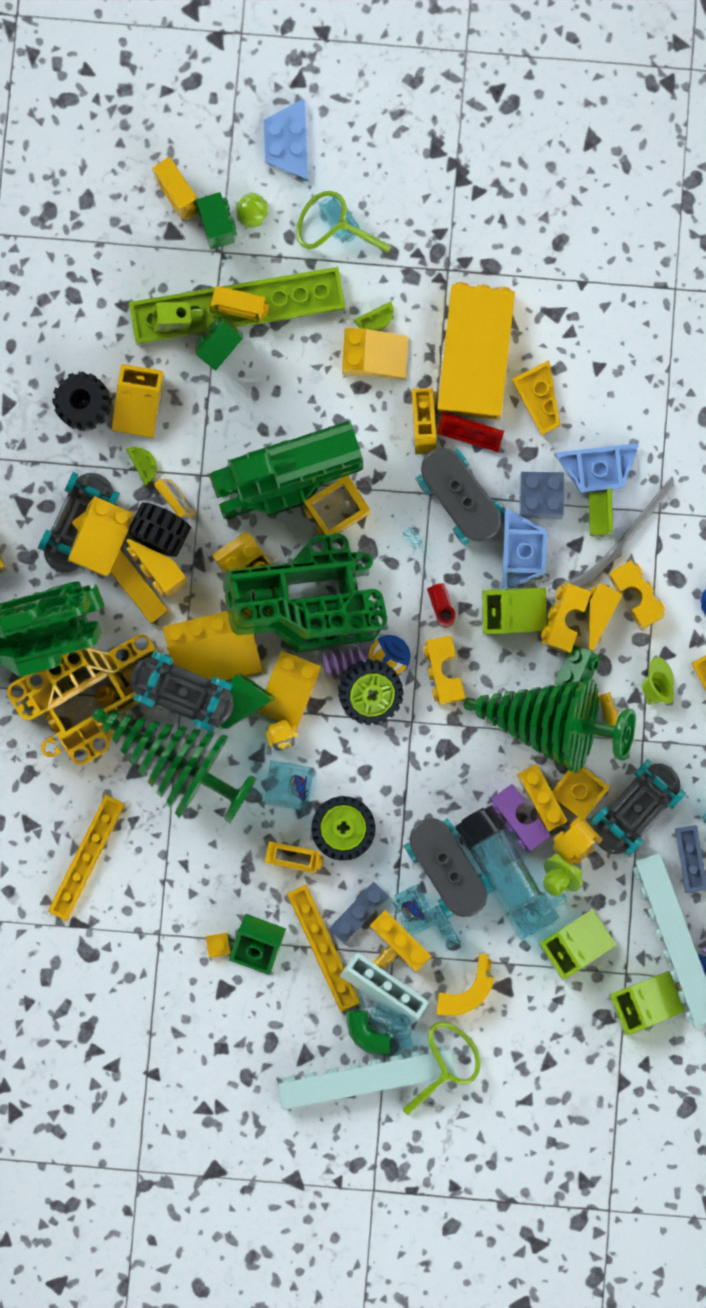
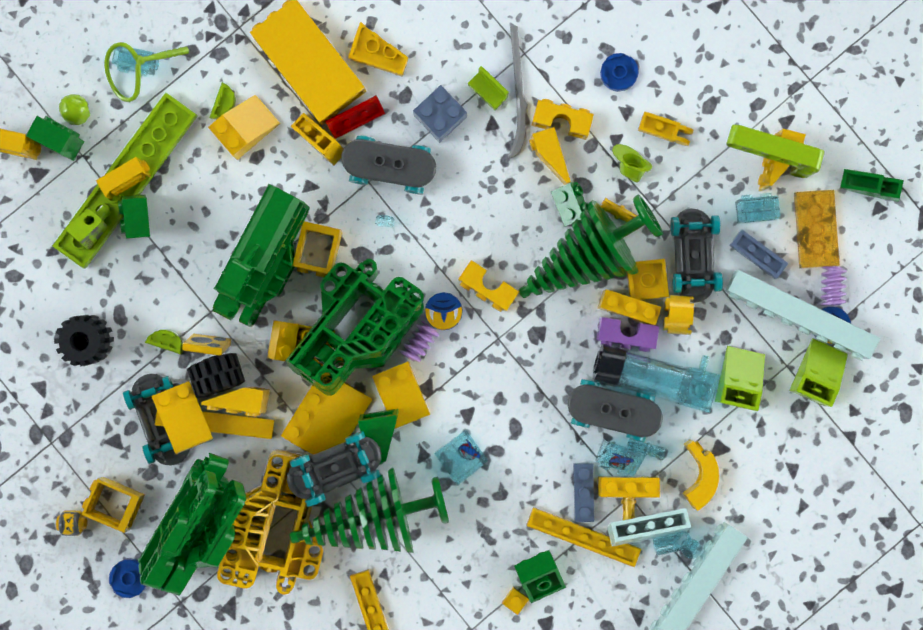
camera: 45 degrees left, 5 degrees up
yellow plate [96,685,116,706] -> none
yellow slope [112,364,165,438] -> none
light blue wing [264,99,308,181] -> none
yellow window [264,841,324,874] -> none
yellow head [265,720,298,751] -> none
wheel [311,796,376,861] -> none
wheel [338,659,404,725] -> none
green cylinder [346,1010,390,1055] -> none
lime piece [403,1021,481,1115] -> none
red piece [427,583,456,628] -> none
lime slope [482,587,547,634] -> none
light blue wing [501,509,547,588] -> none
yellow arch [541,583,591,653] -> none
lime plate [543,854,583,896] -> none
light blue wing [556,443,639,494] -> none

